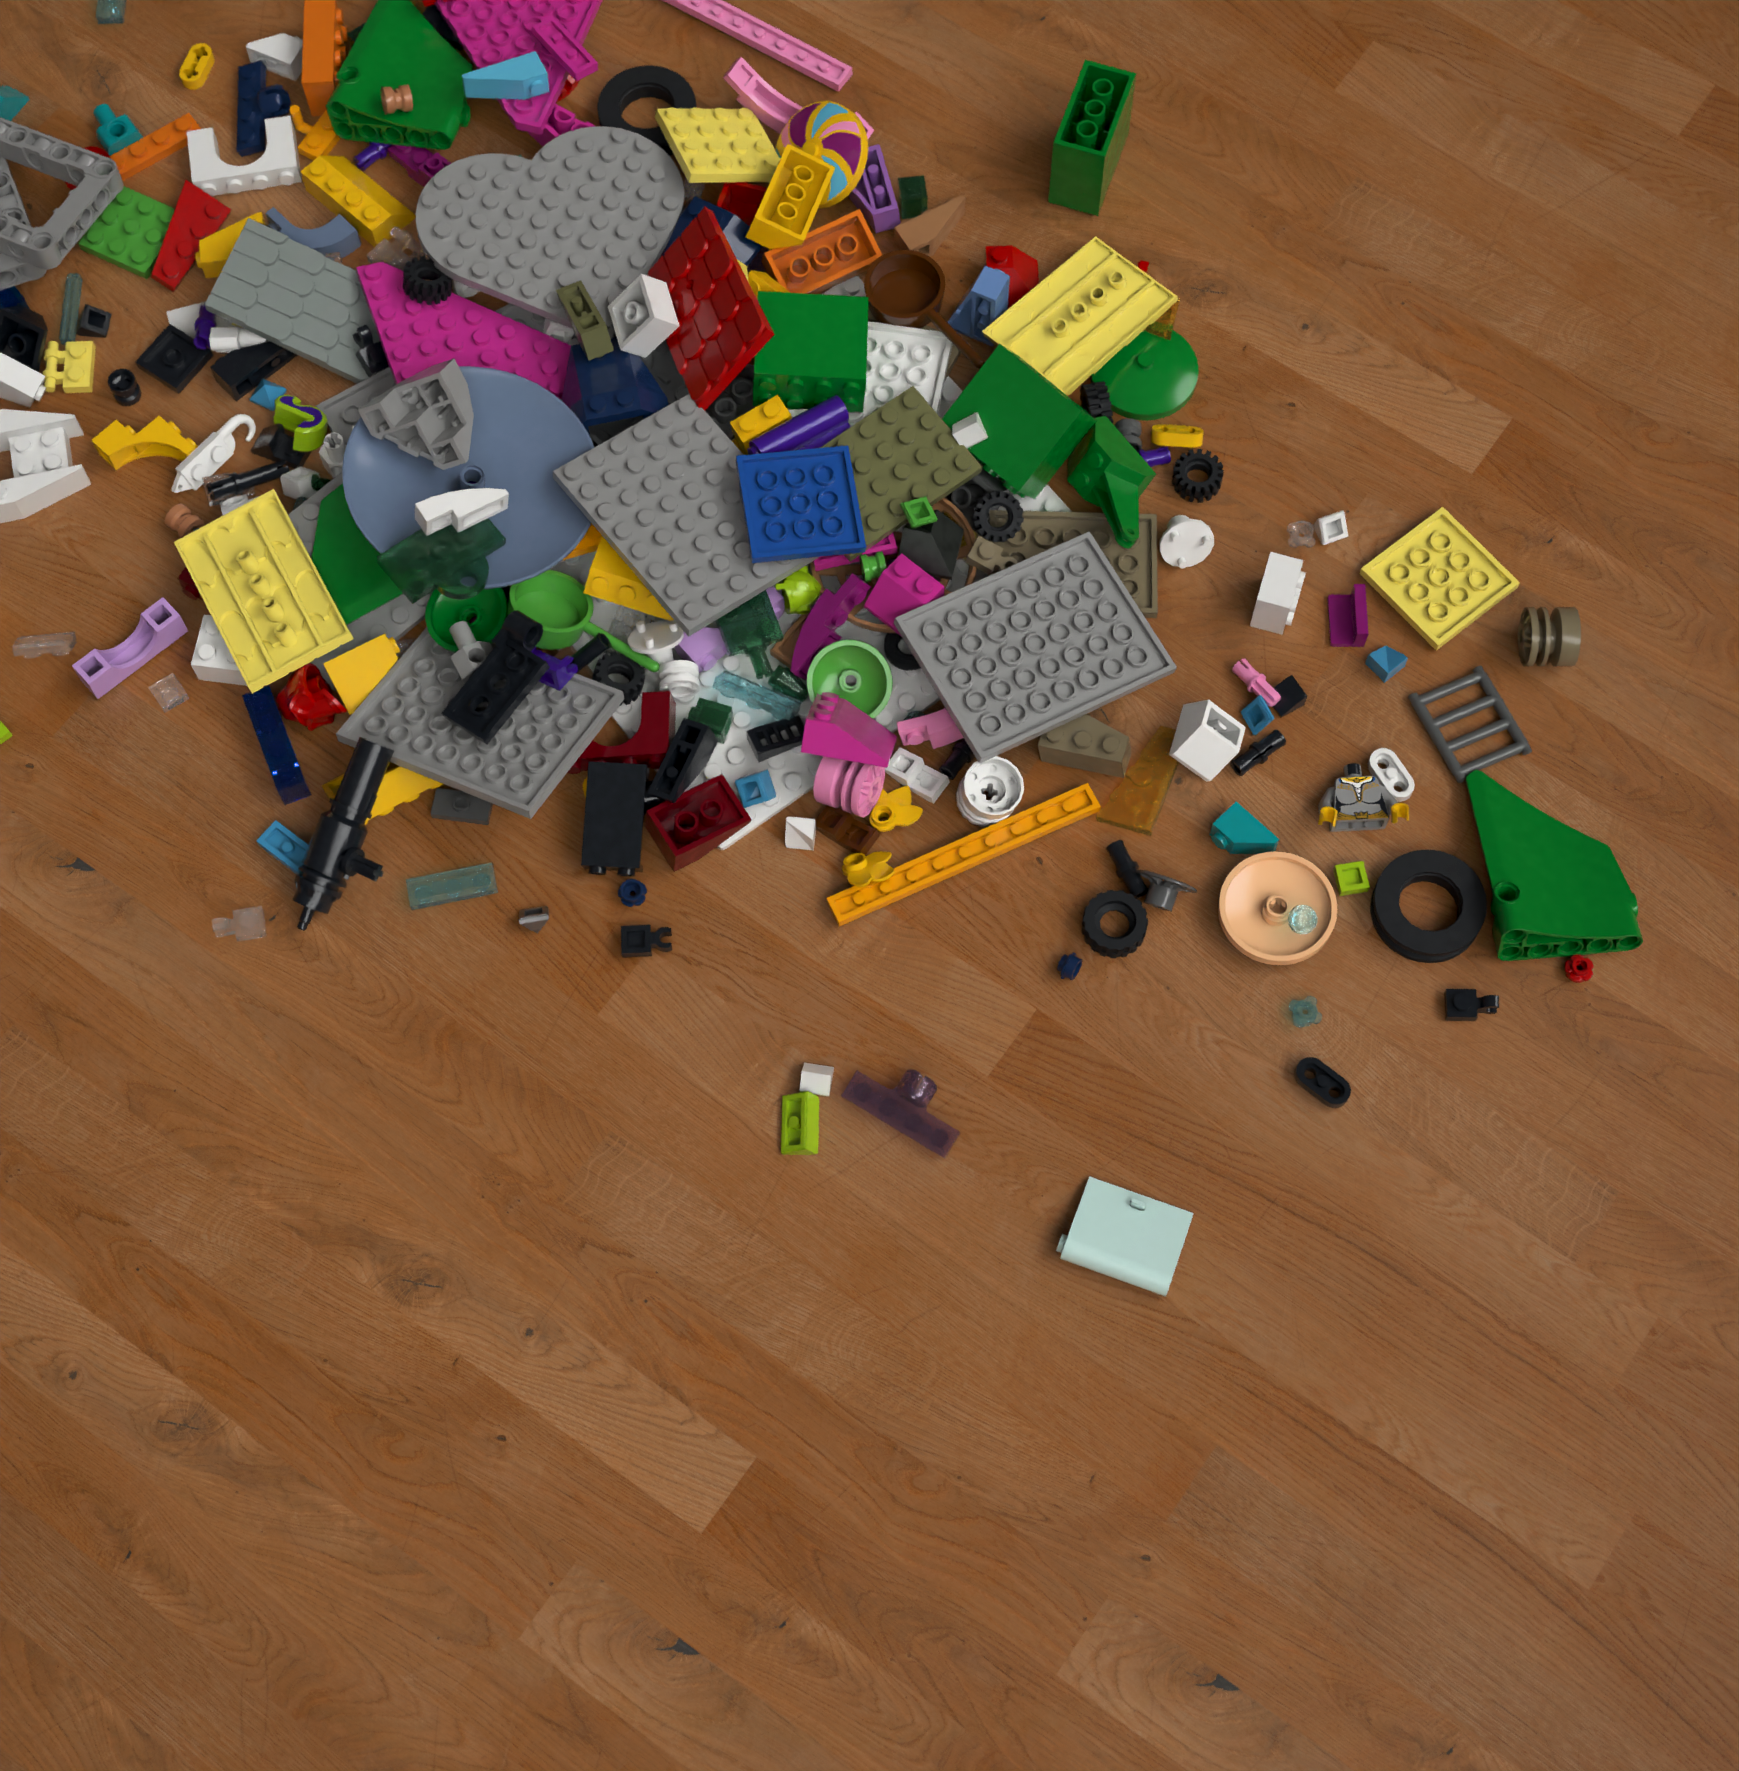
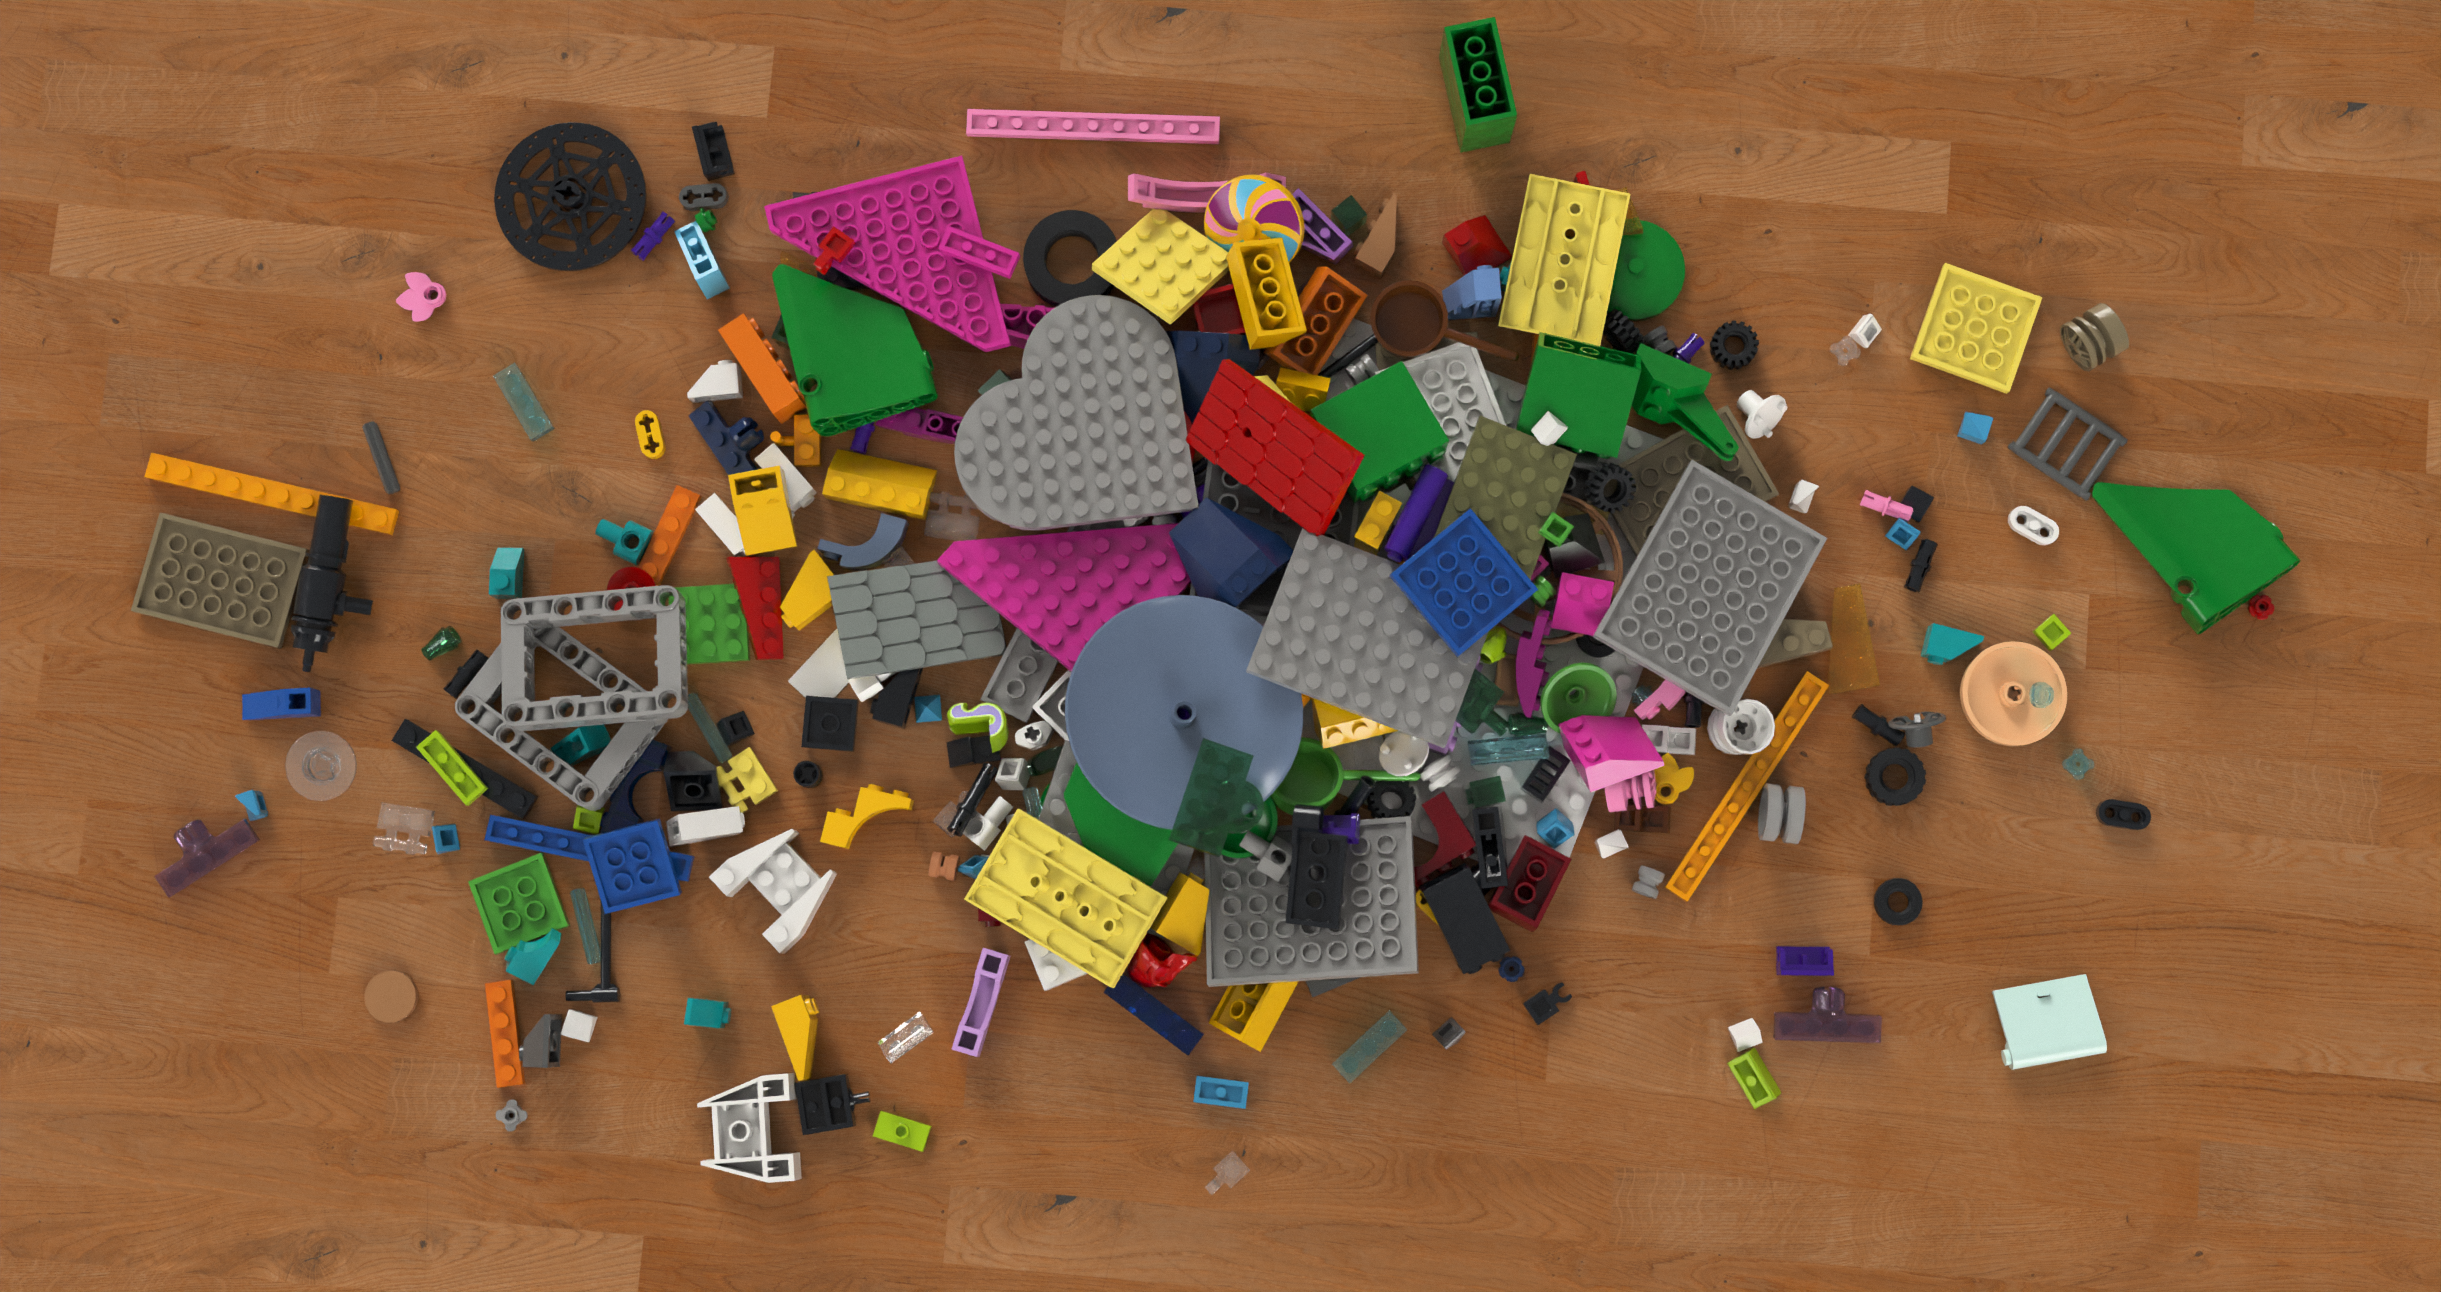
camera: 25 degrees left, 15 degrees up
clear plate [148,673,189,713] -> none
white plate [171,414,256,493] -> none
dark purple pin [194,305,217,350] -> none
black piece [293,737,394,931] -> none
black plate [353,325,389,377] -> none
light grey brick [358,358,474,470] -> none
nougat wheel [381,84,413,114] -> none
black tyre [403,256,453,305] -> none
white slope [415,488,509,536] -> none
medium azure slope [462,51,550,100] -> none
olive slope [556,280,614,361] -> none
white brick [608,274,679,358] -> none
yellow plate [842,851,895,887] -> none
dark tan plate [964,535,1018,575] -> none
dark blue plate [1057,952,1083,981] -> none
yellow beam [1151,424,1204,448] -> none
white slope [1169,700,1246,782] -> none
white brick [1250,552,1306,635] -> none
torso [1318,763,1409,832] -> none
magenta panel [1327,584,1369,647] -> none
black tyre [1370,850,1487,963] -> none
black plate [1444,989,1499,1021] -> none
none -> yellow slope [728,466,797,556]
none -> light grey wheel [1632,865,1665,899]
none -> light grey wheel [1758,783,1806,844]
none -> dark purple hinge [1776,946,1834,976]
none -> white slope [1788,480,1819,513]
none -> black tyre [1874,878,1923,925]

